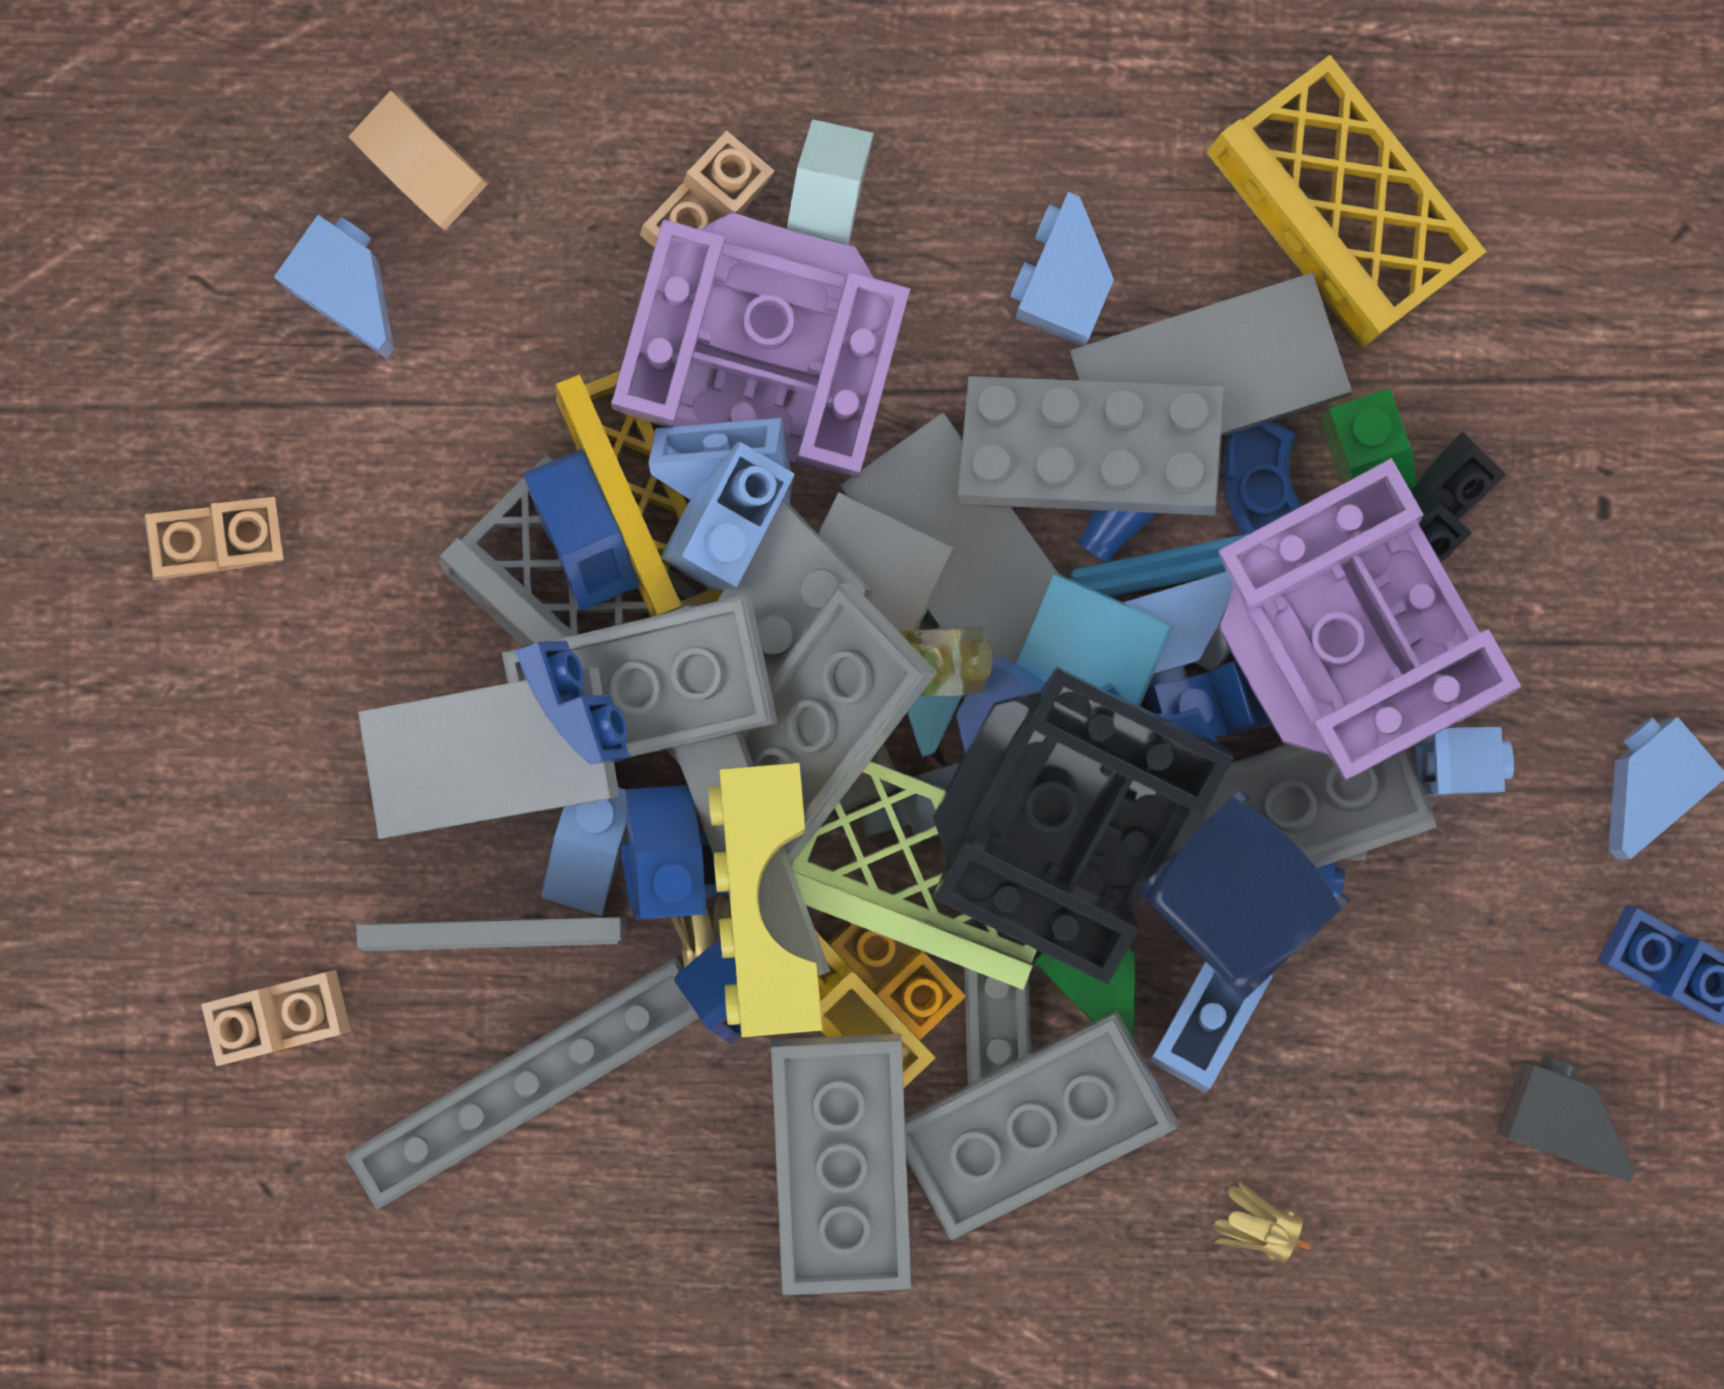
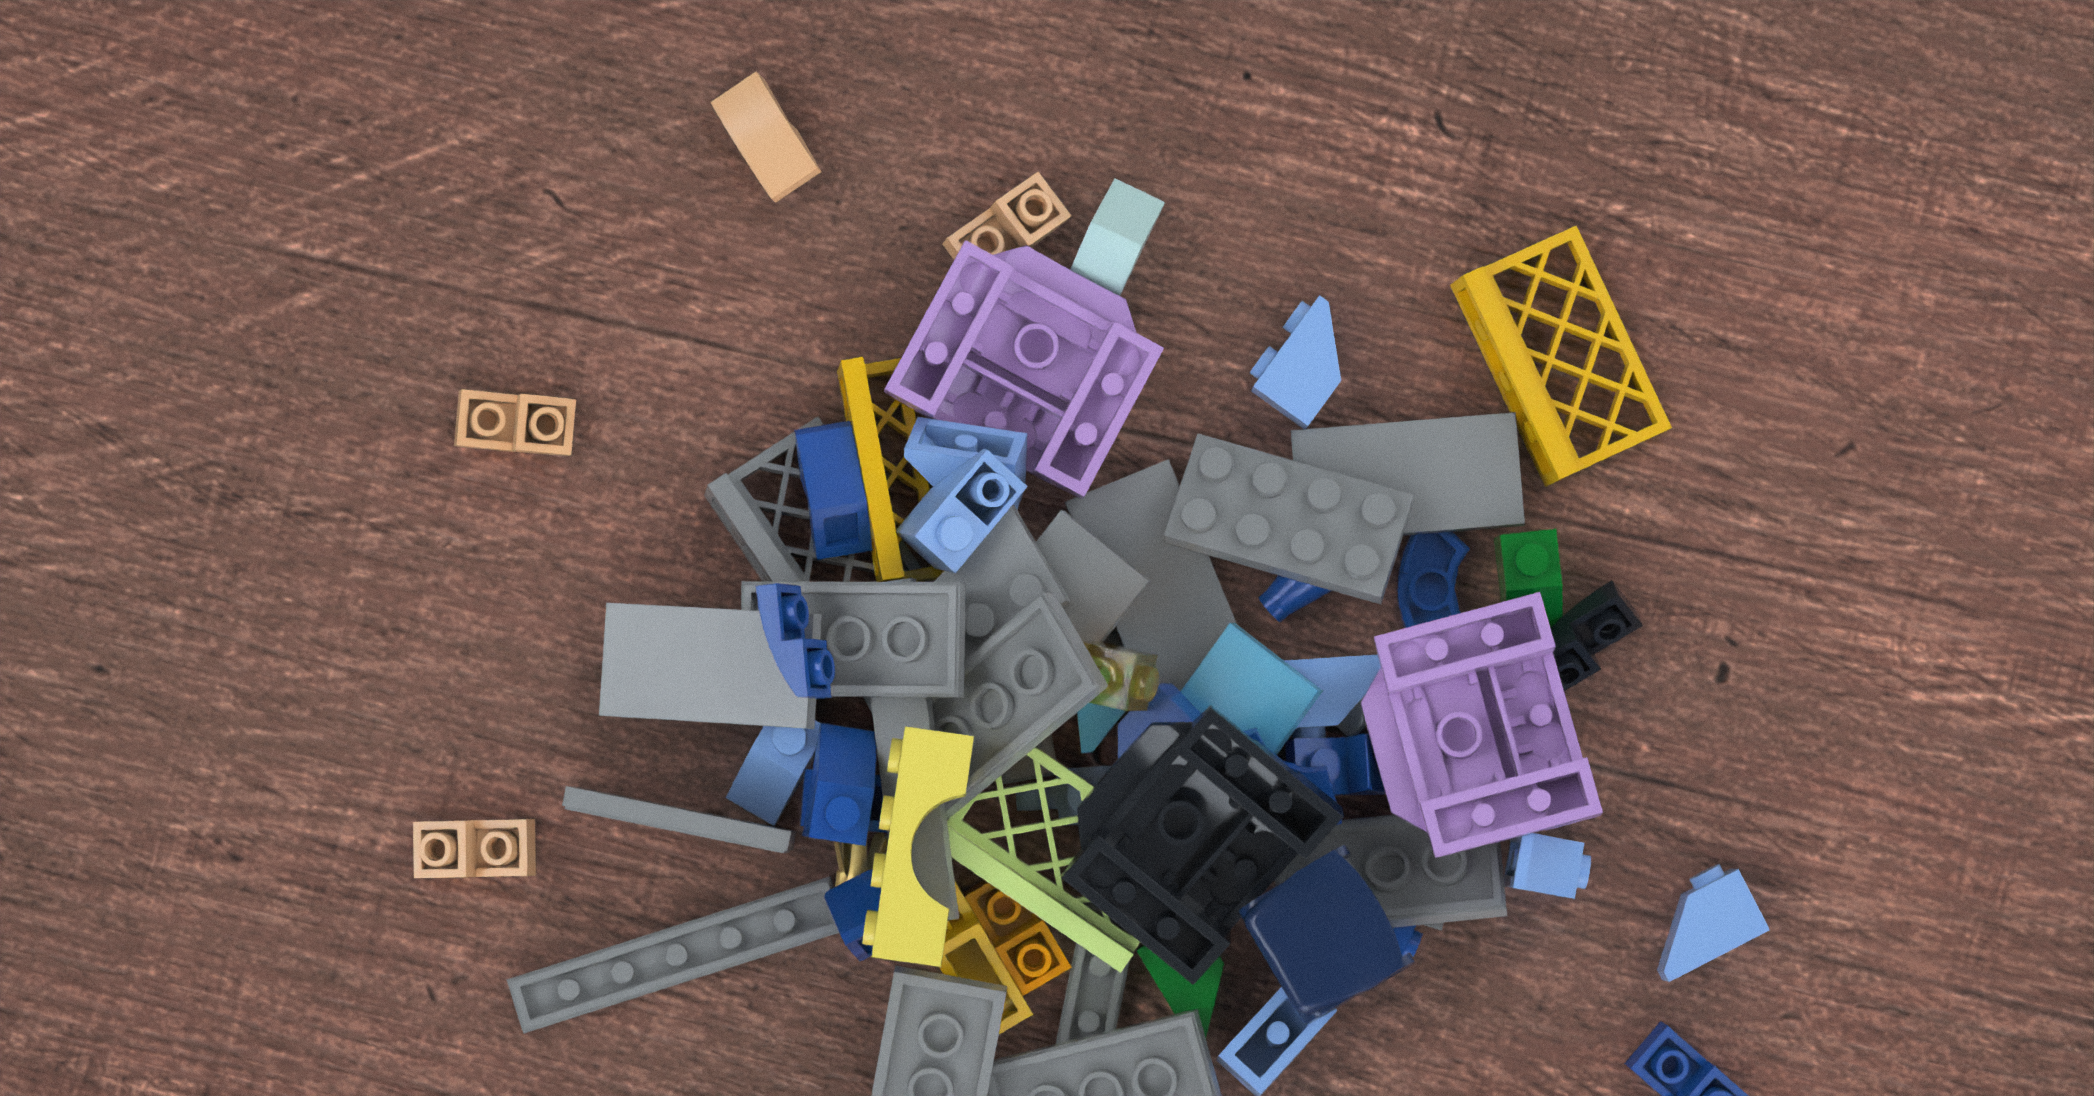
camera: 15 degrees right, 0 degrees up
light blue slope [274,215,394,359] -> none
dark azure axle [1070,534,1249,597] -> none

